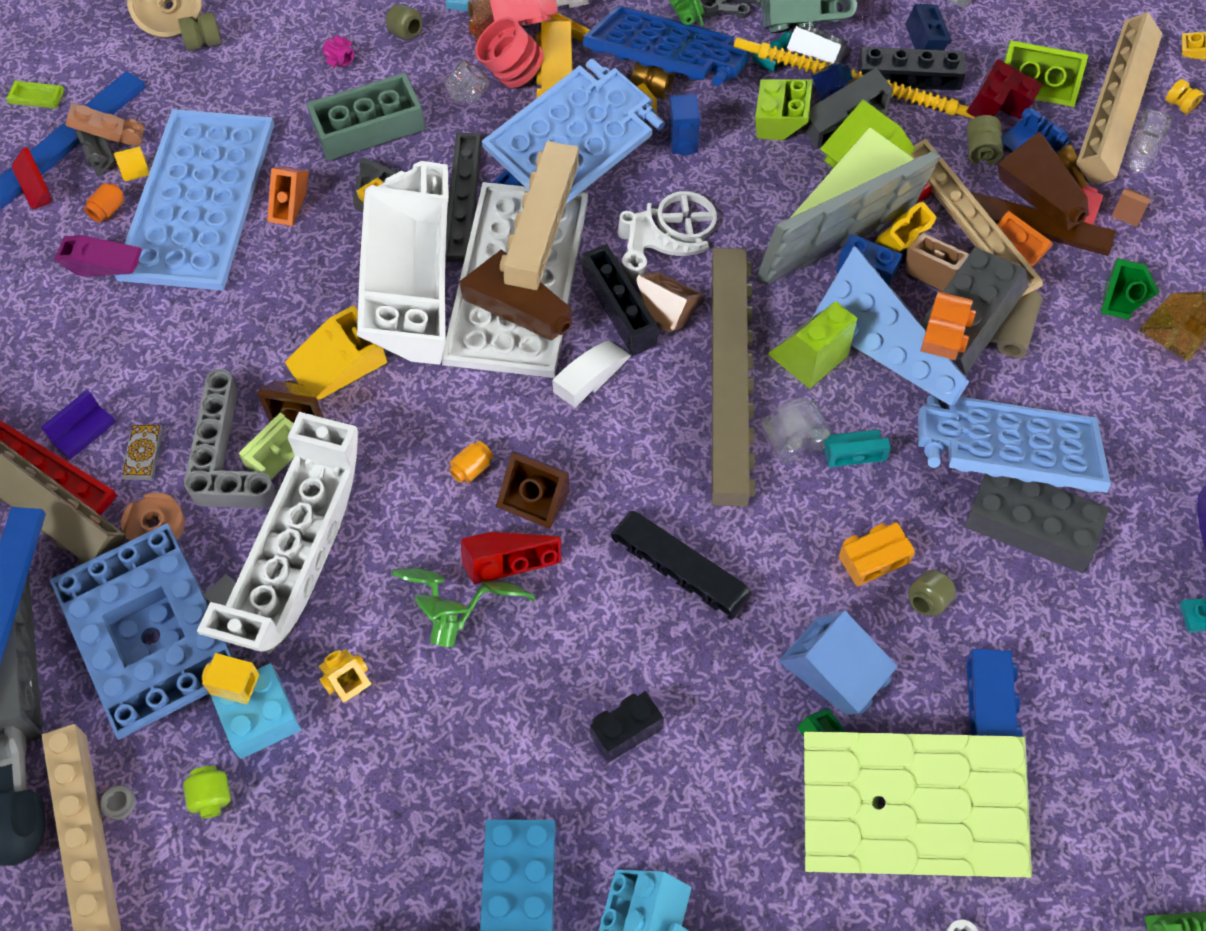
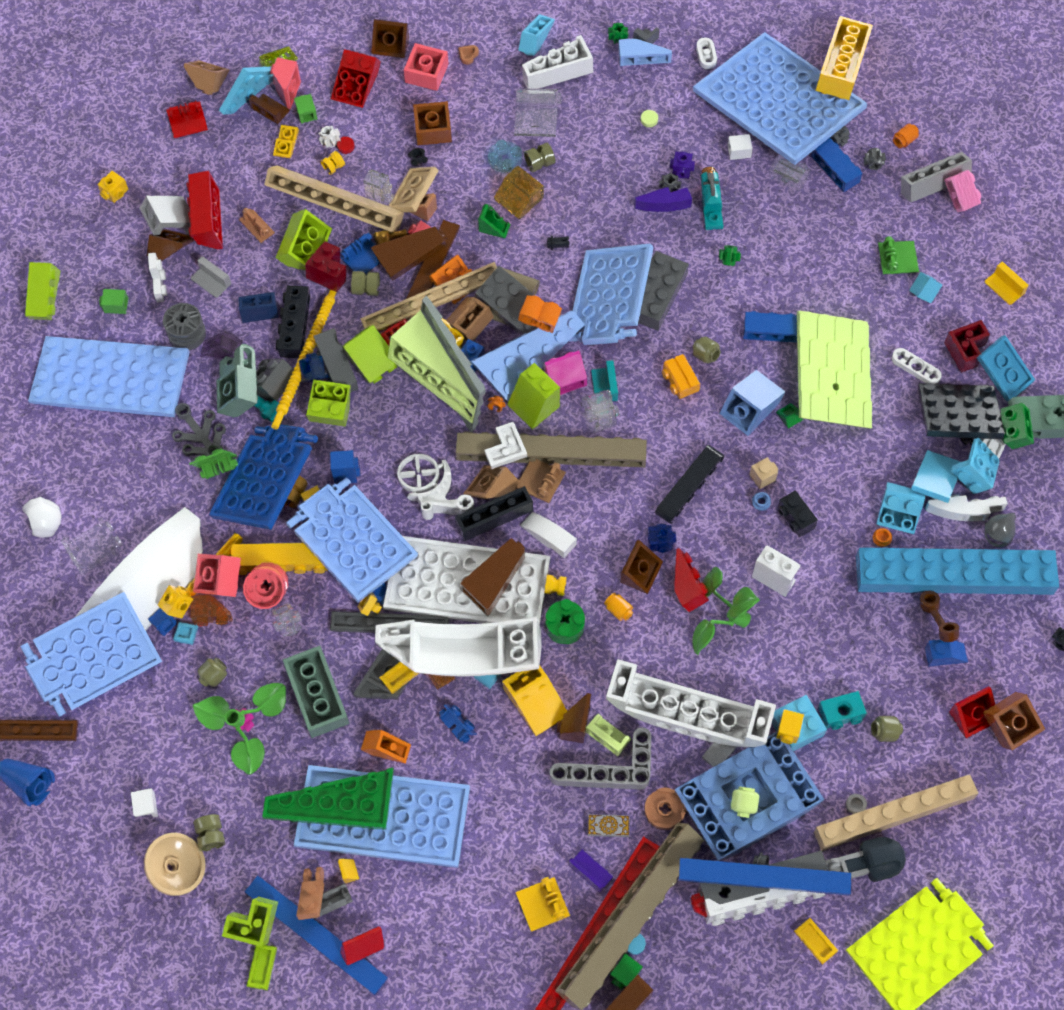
camera: 90 degrees left, 5 degrees up
magenta slope [54,235,142,277] -> none
orange brick [84,183,124,223] -> none
lime head [183,766,231,819] -> none
yellow brick [318,648,371,703] -> none
tan brick [500,141,579,290] -> none
none -> bright green plant [193,683,286,775]
none -> lime brick [222,896,278,947]
none -> nougat hinge [239,208,275,243]
none -> green wing [262,768,394,830]
none -> yellow tile [357,592,382,616]
none -> tan tile [389,167,438,212]
none -> blue hinge [439,704,477,744]
none -> white plate [485,422,527,469]
none -> orange plate [488,396,506,412]
none -> medium nougat hinge [516,459,566,503]
none -> yellow hinge [516,877,570,932]
none -> dark pink slope [544,351,587,395]
none -> yellow wheel [545,574,567,596]
none -> green brick [545,599,585,644]
none -> black pin [547,235,569,250]
none -> clear blue brick [647,523,676,553]
none -> green gear [718,245,741,266]
none -> yellowish green head [731,786,759,818]
none -> tan brick [749,457,778,489]
none -> medium blue plate [752,492,771,511]
none -> white panel [752,546,800,597]
none -> dark grey plate [753,852,769,865]
none -> teal brick [818,691,867,730]
none -> olive head [871,716,903,742]
none -> orange plate [872,528,892,547]

